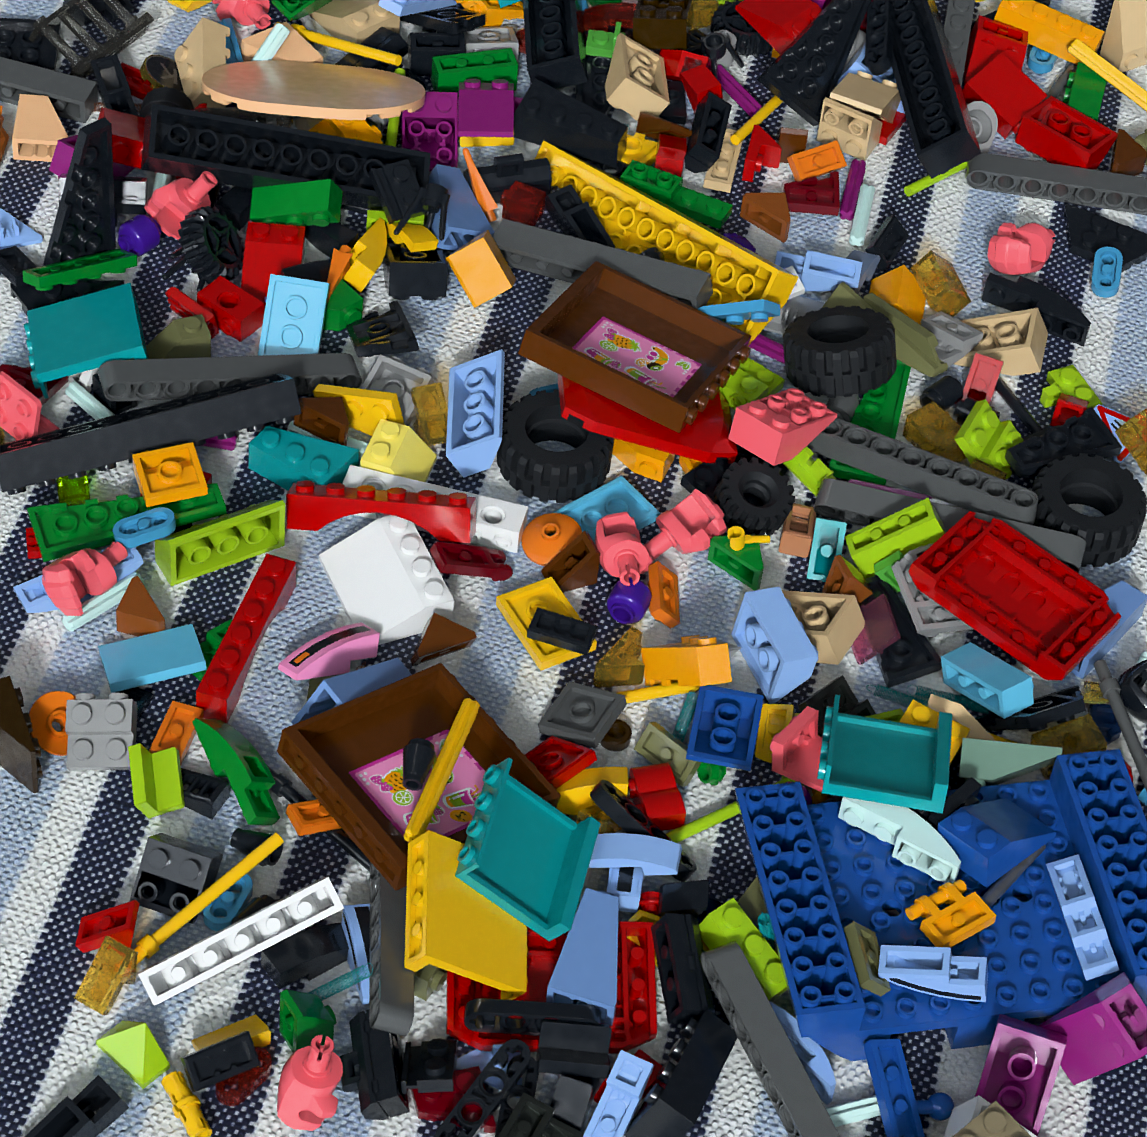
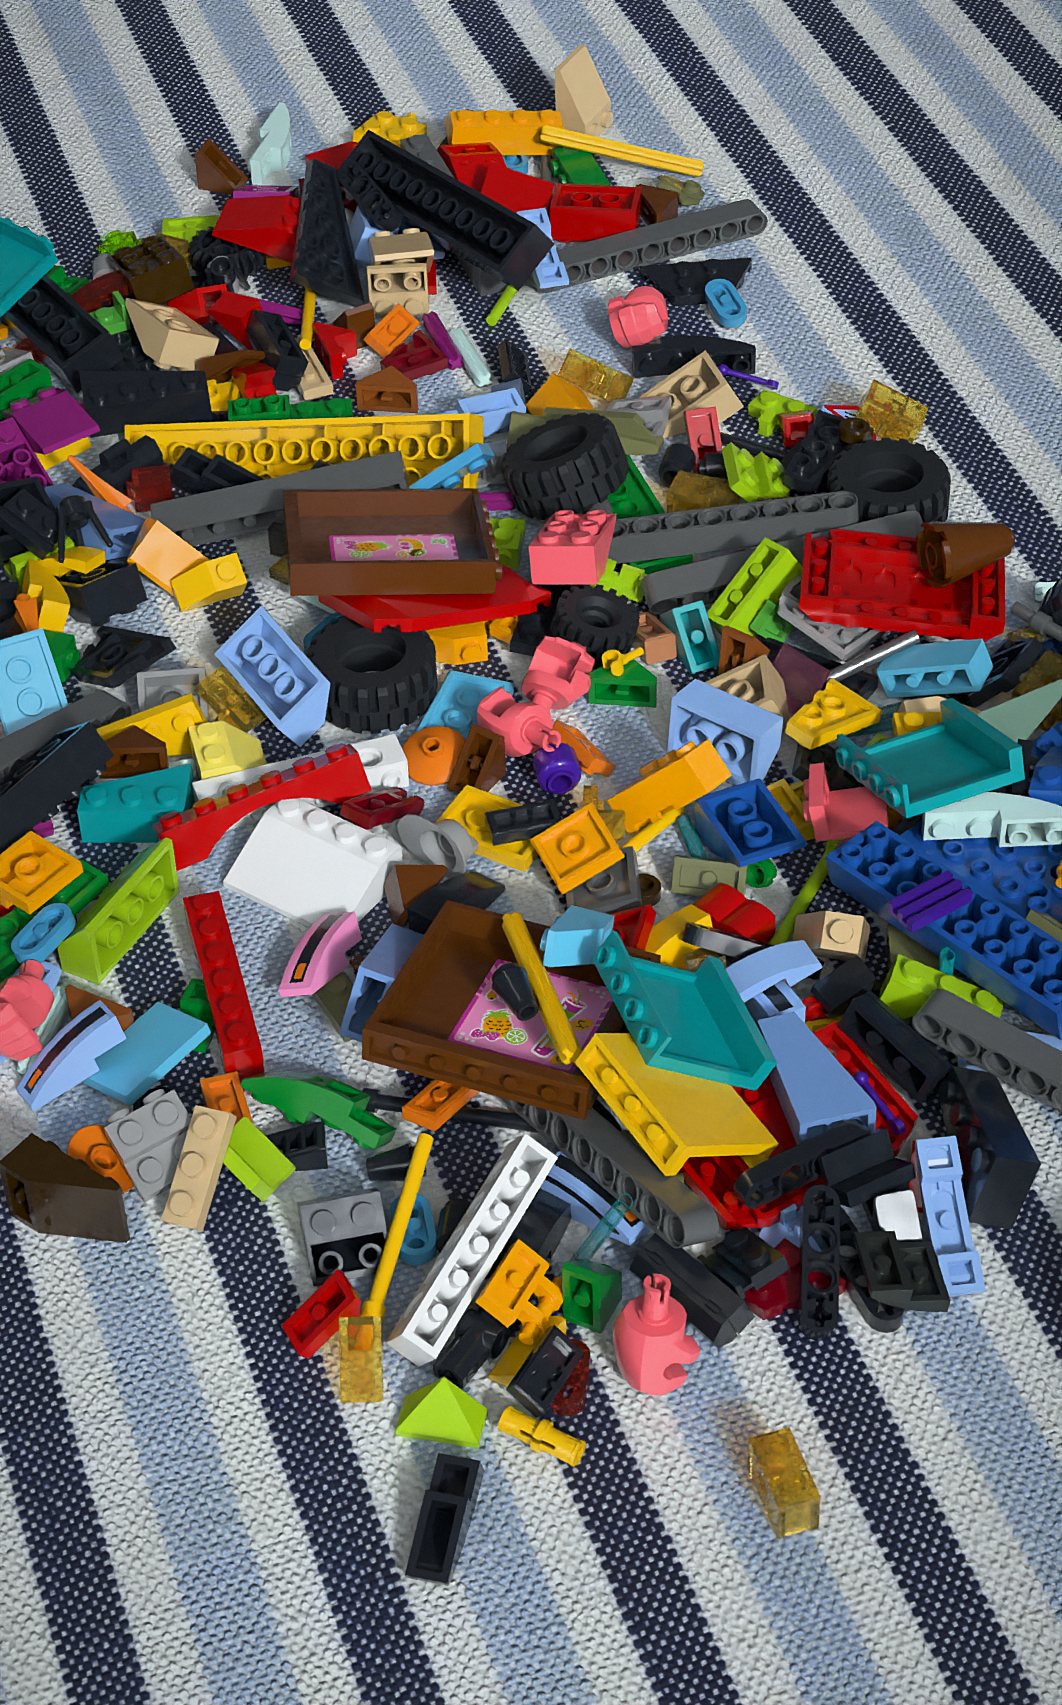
camera: 25 degrees left, 5 degrees down
none -> light blue slope [16,1000,127,1111]
none -> tan plate [161,1105,237,1232]
none -> yellow slope [170,553,247,612]
none -> light grey piece [397,814,478,878]
none -> black slope [407,872,505,935]
none -> black piece [433,1297,531,1389]
none -> light orange plate [475,1239,563,1345]
none -> light blue slope [517,208,569,289]
none -> light orange plate [530,802,625,895]
none -> medium azure slope [540,905,615,967]
none -> dark purple hinge [718,364,779,390]
none -> yellow wing [785,678,883,750]
none -> tan slope [792,911,870,963]
none -> flat silver bar [823,630,920,684]
none -> dark brown tile [838,417,870,444]
none -> dark purple hinge [853,1071,905,1136]
none -> dark purple tile [887,870,973,933]
none -> reddish brown cone [916,521,1015,588]

